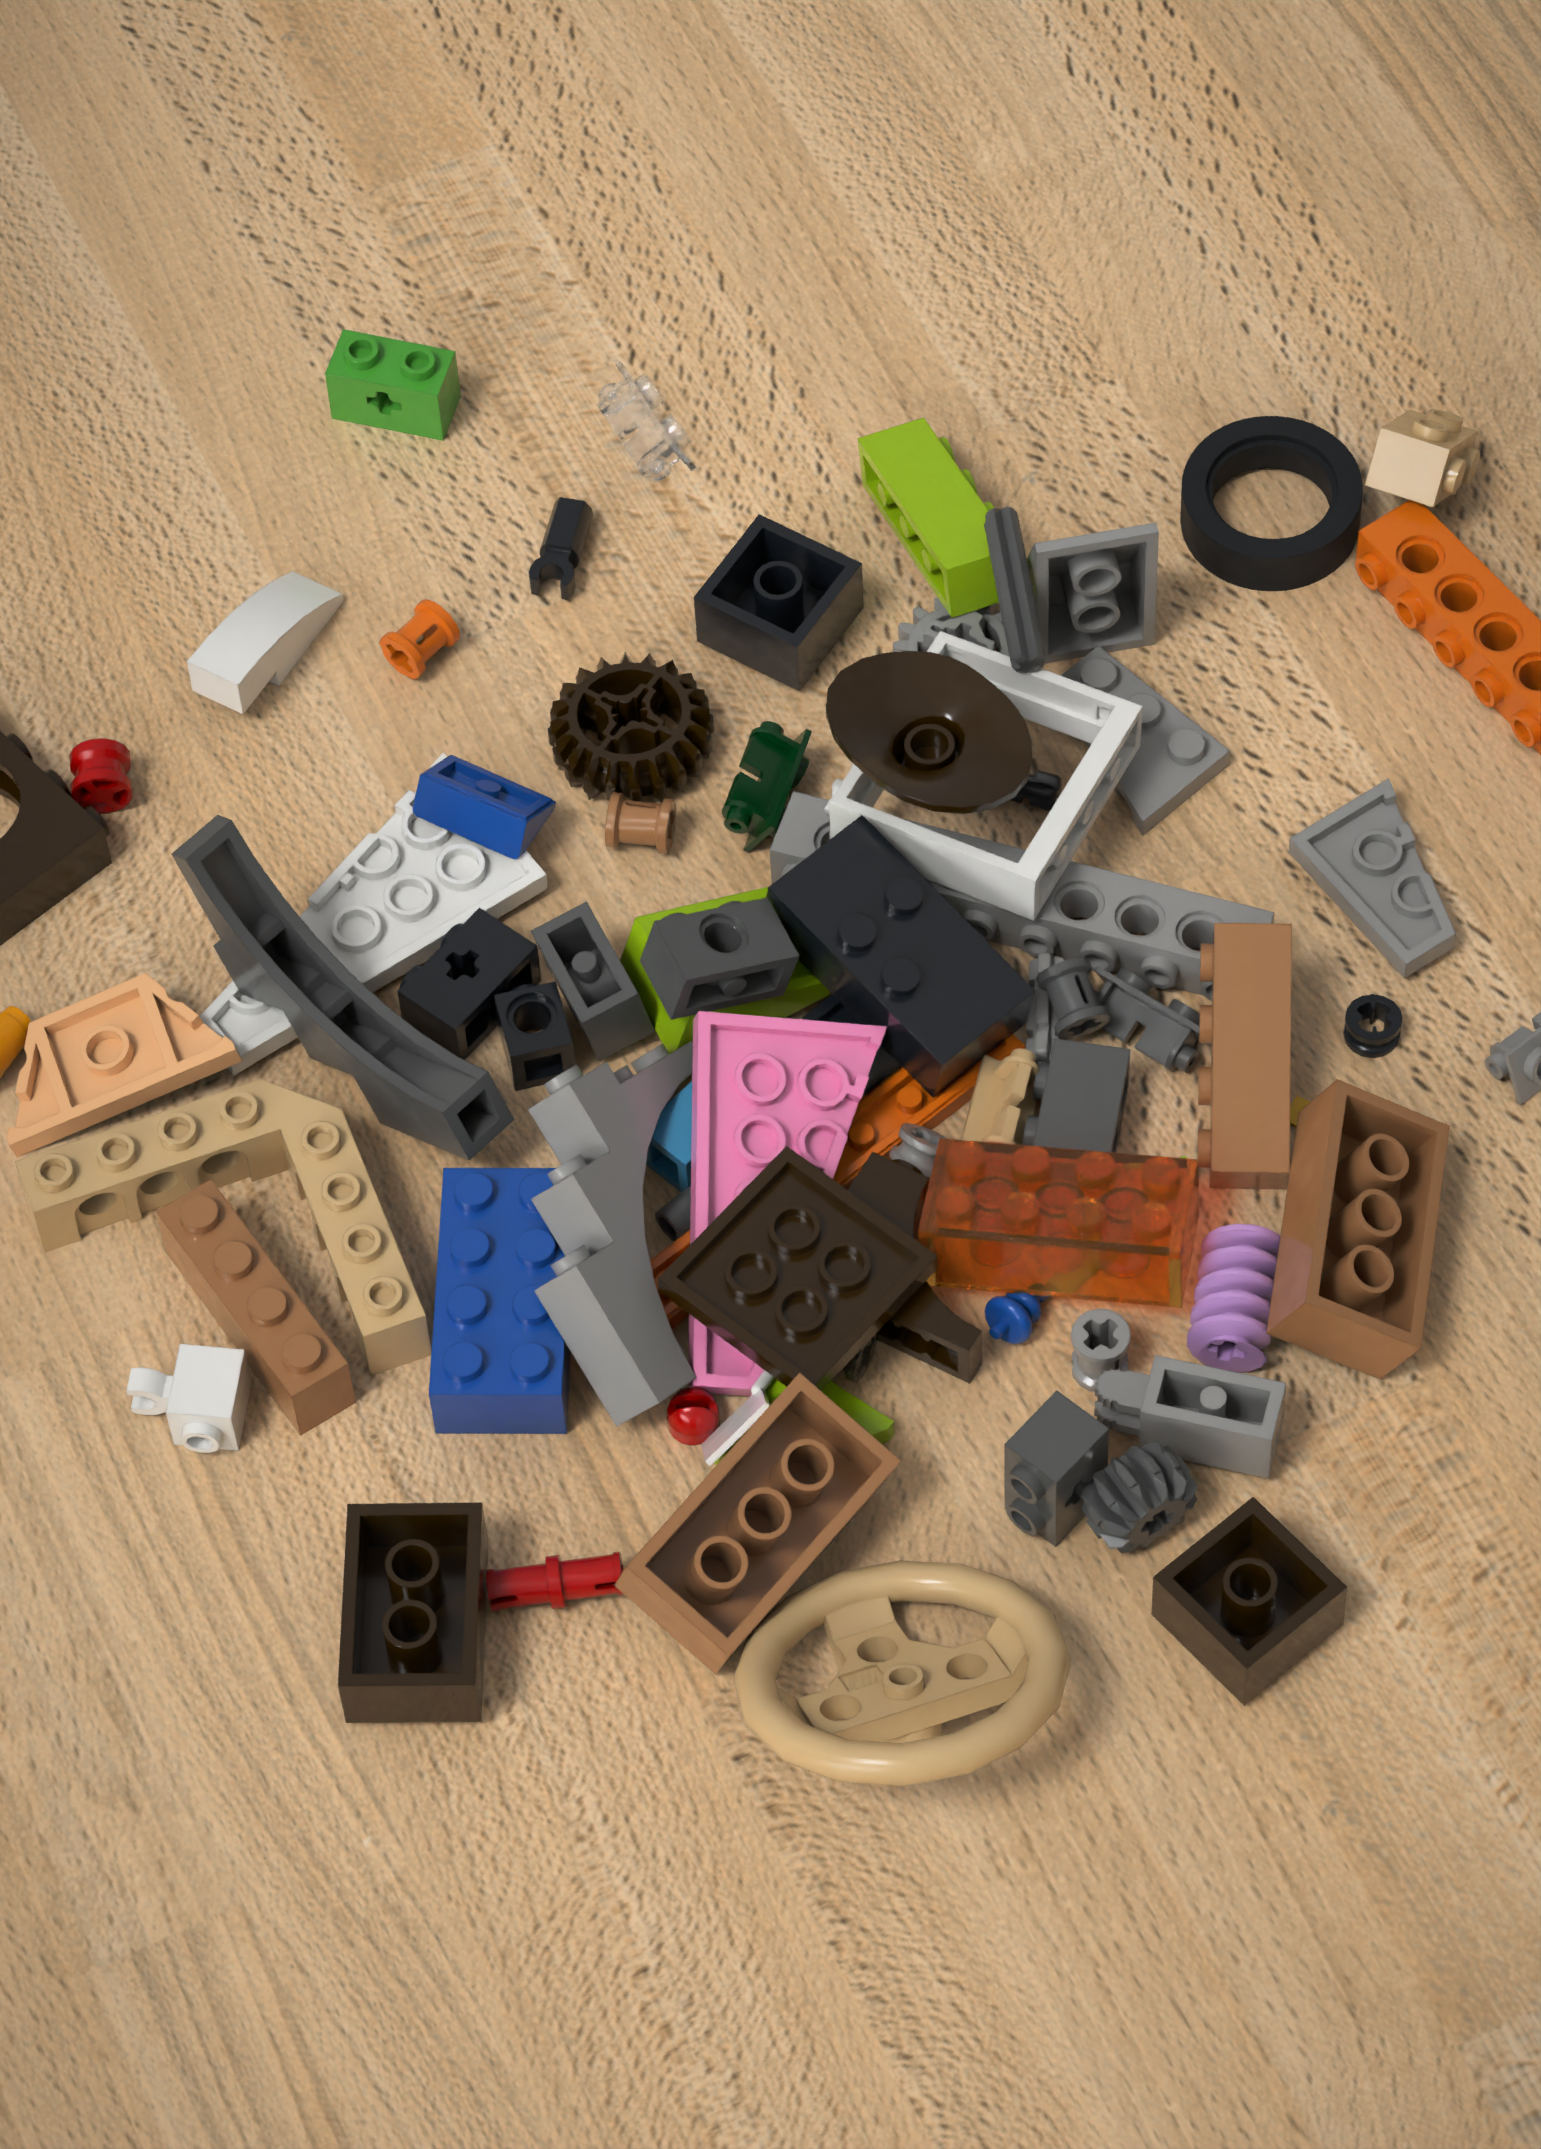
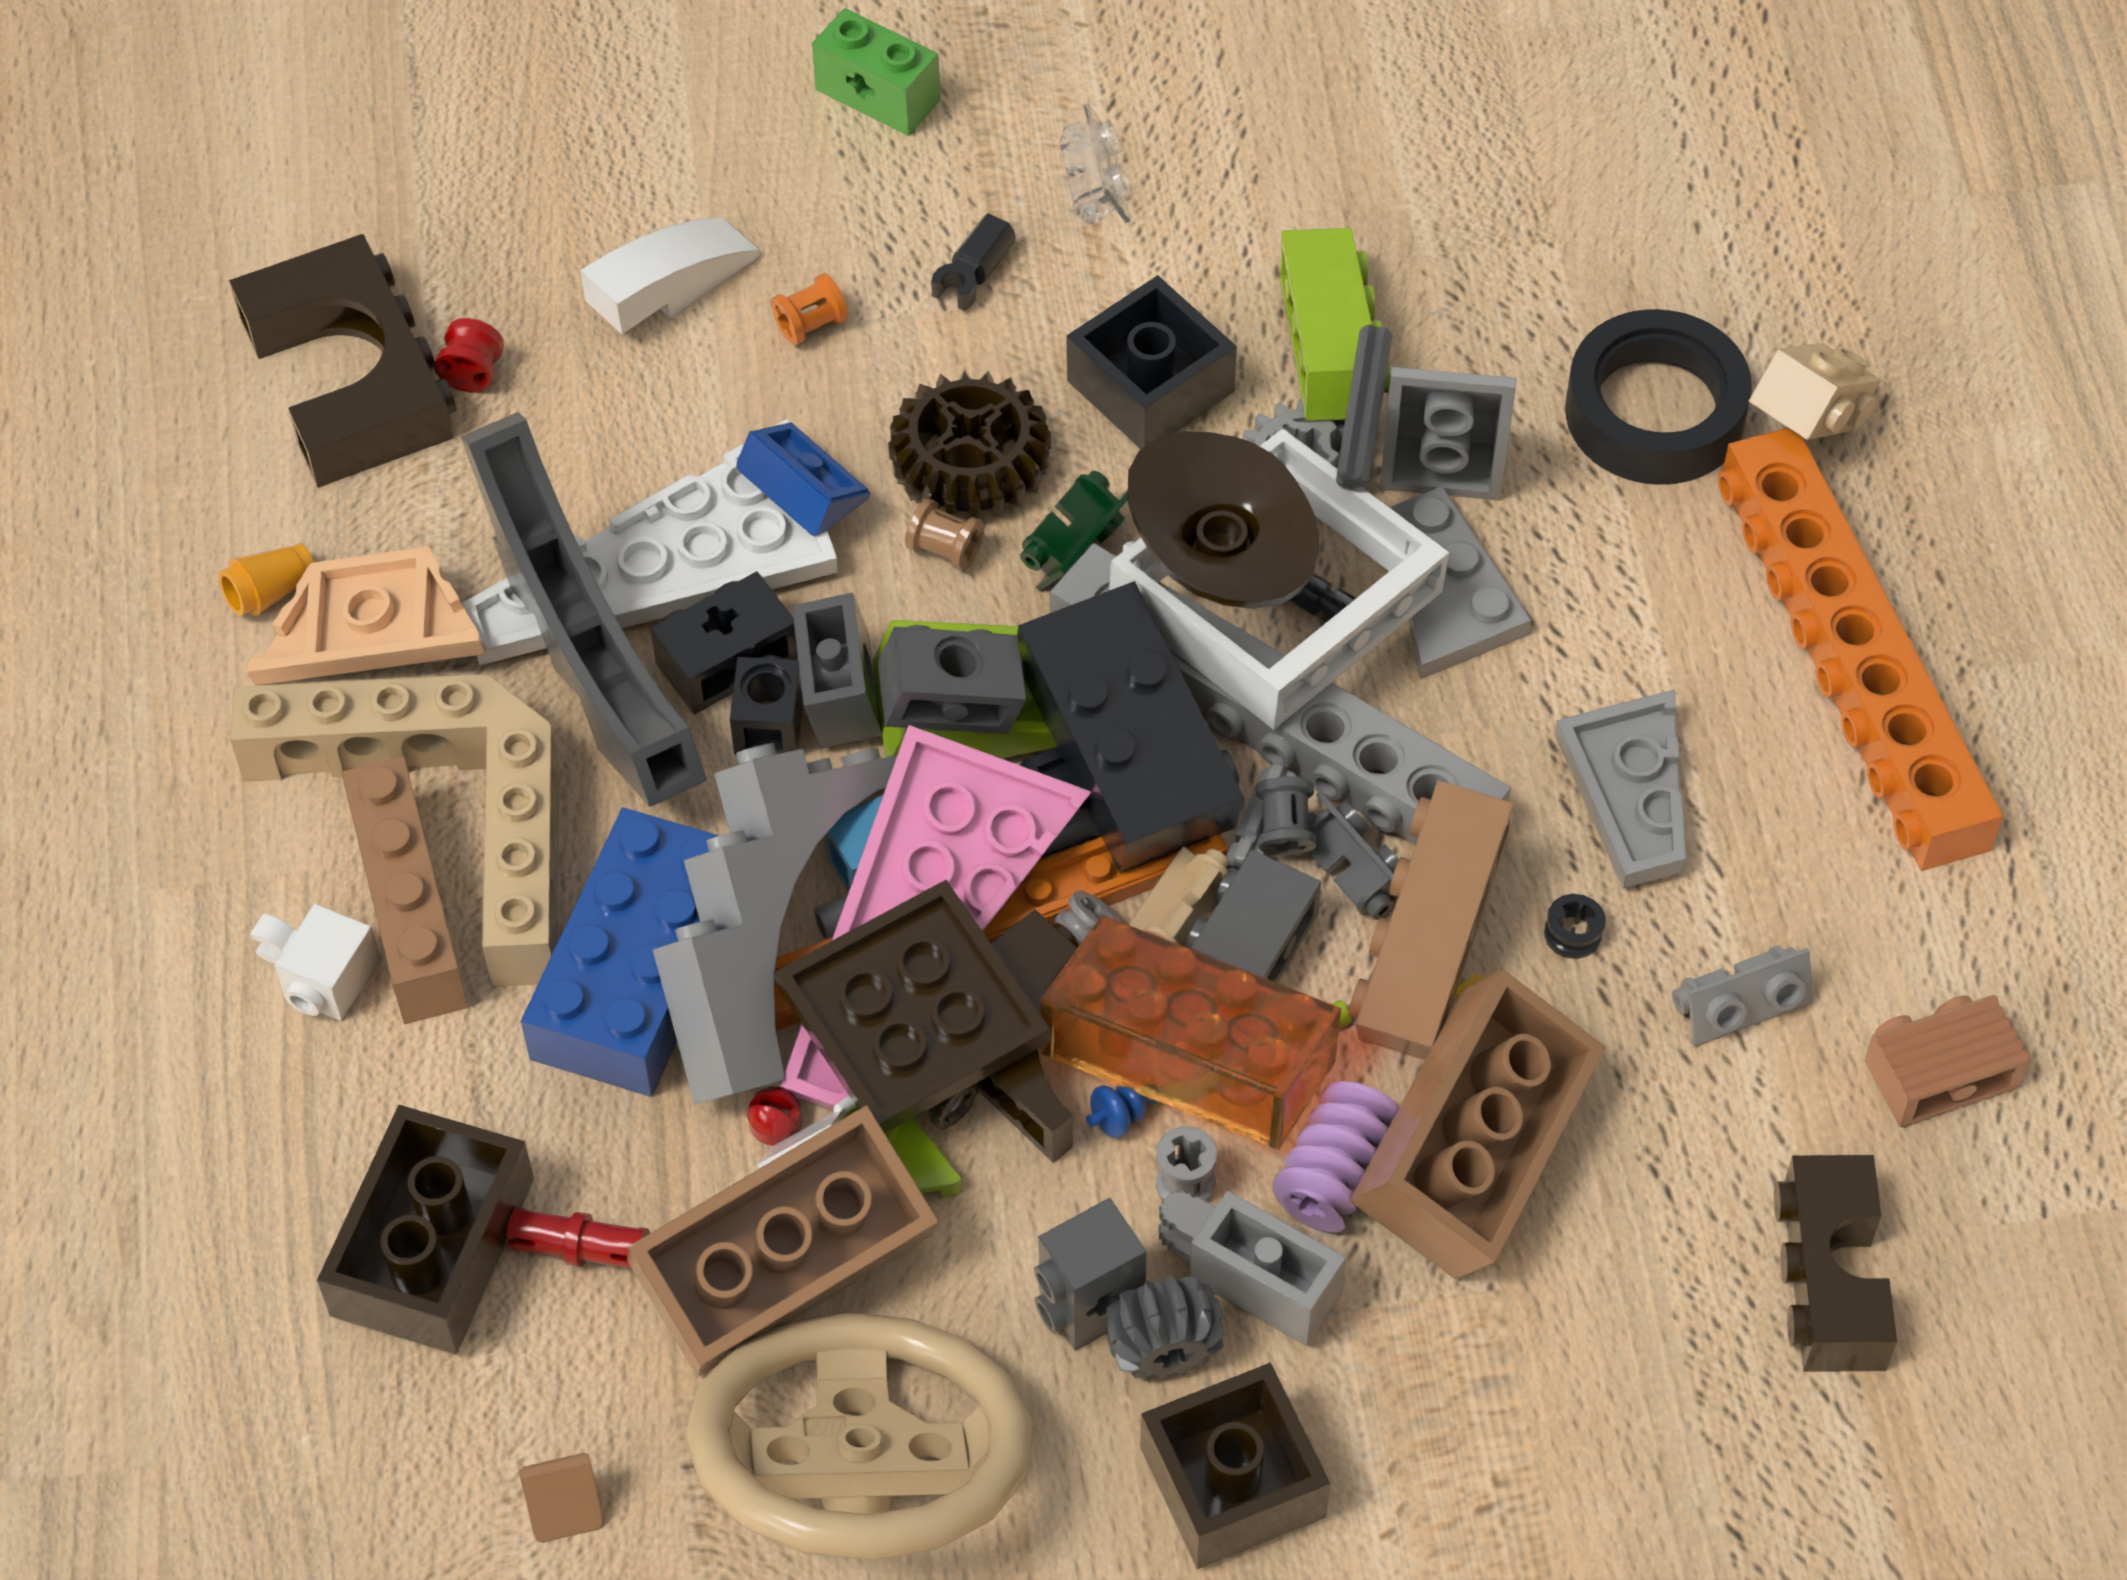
camera: 15 degrees right, 0 degrees up
none -> medium nougat slope [519,1452,604,1543]

